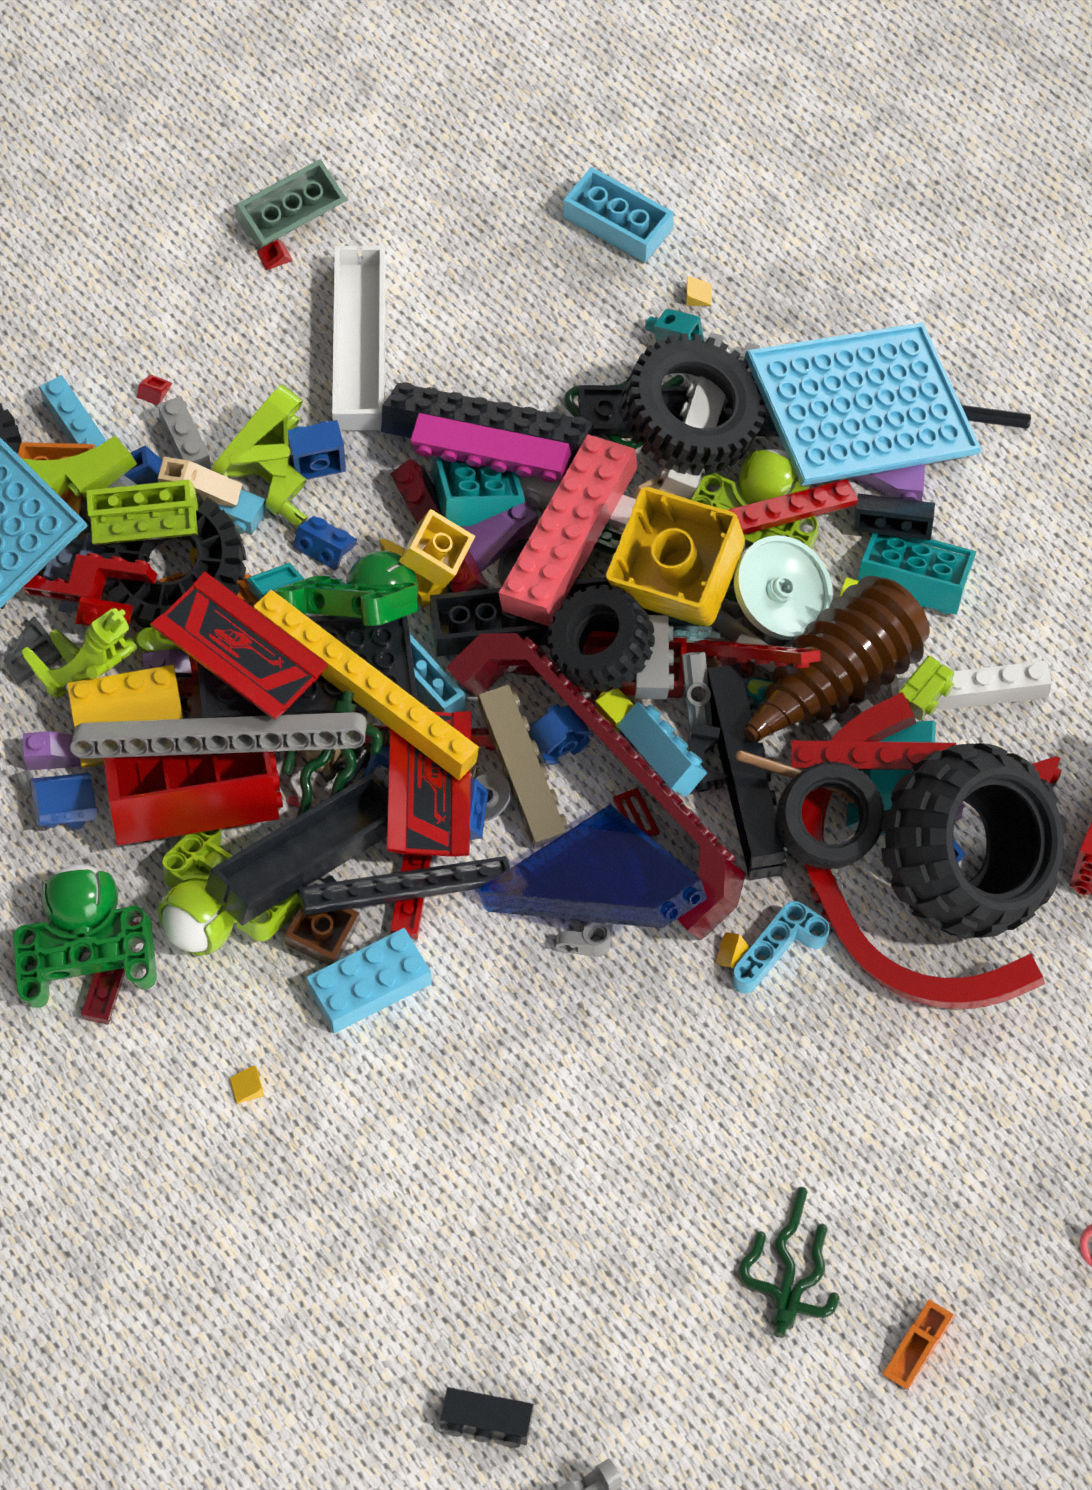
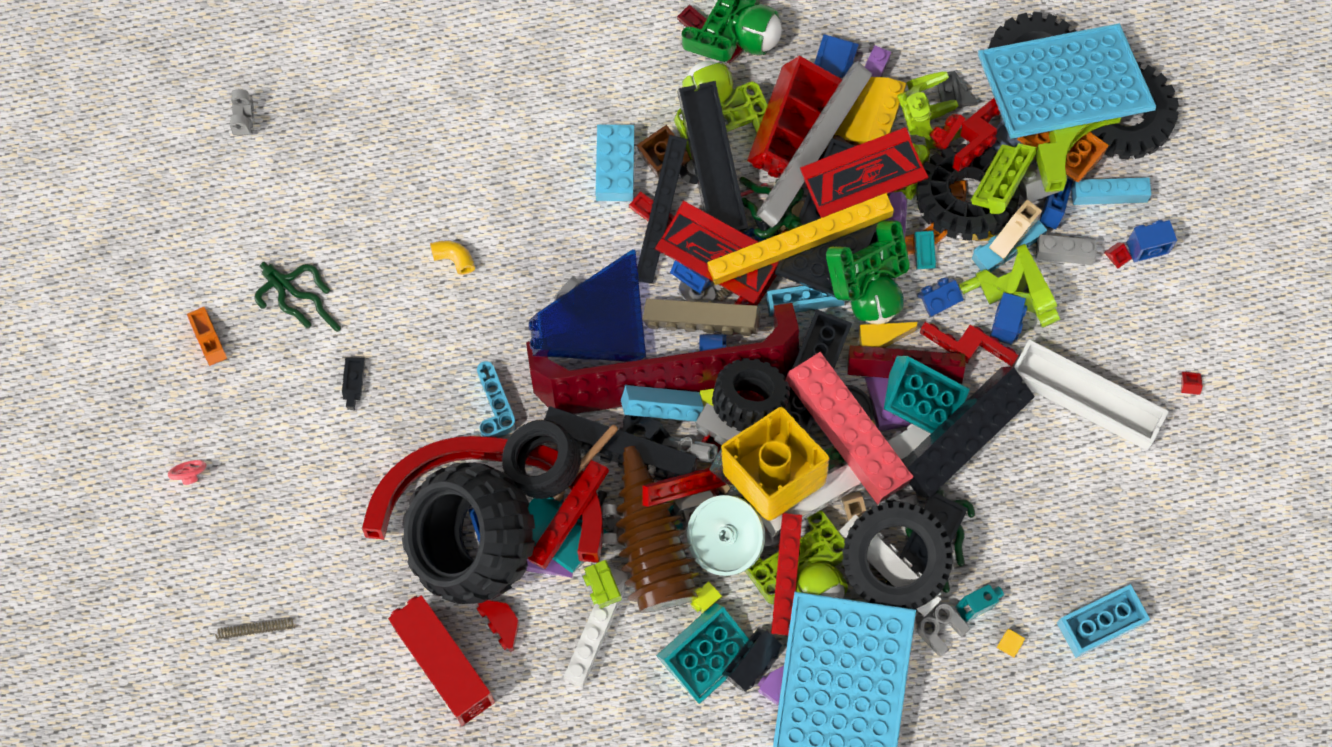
camera: 120 degrees right, 10 degrees up
yellow slope [230,1065,264,1104] -> none
sand green slope [234,159,347,247] -> none
yellow brick [399,509,475,589] -> none
dark pink brick [411,413,571,483] -> none
black brick [440,1387,534,1448] -> none
yellow slope [716,932,750,968] -> none
none -> black hinge [342,357,365,411]
none -> yellow cylinder [430,240,475,275]
none -> red bracket [919,321,1019,367]
none -> blue brick [1126,220,1177,263]

